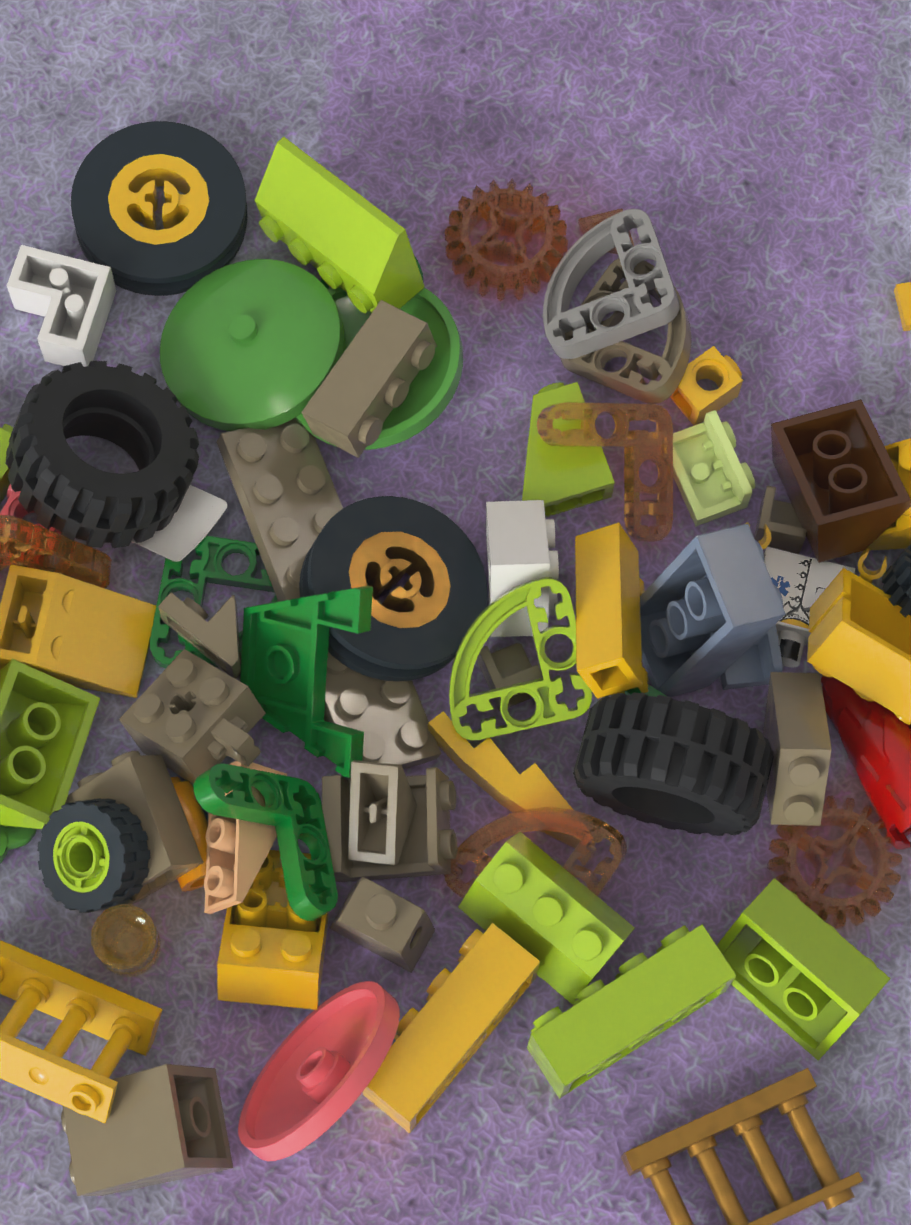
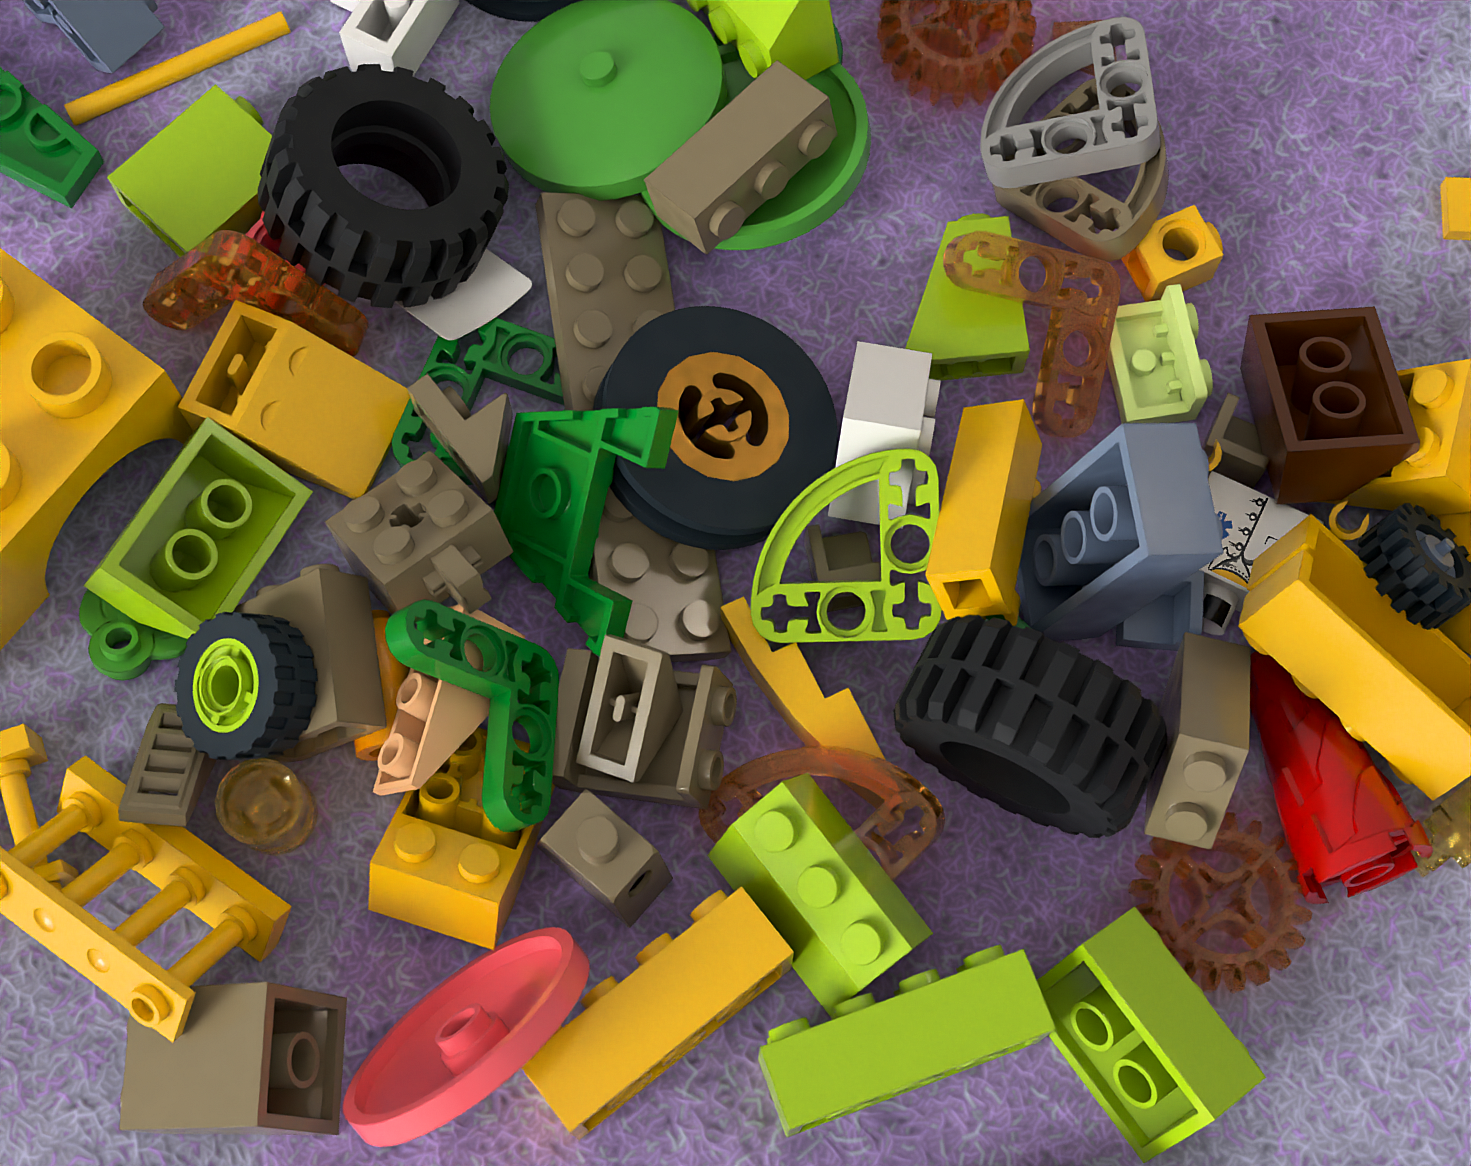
camera: 15 degrees right, 0 degrees up
none -> dark tan slope [118,703,217,827]

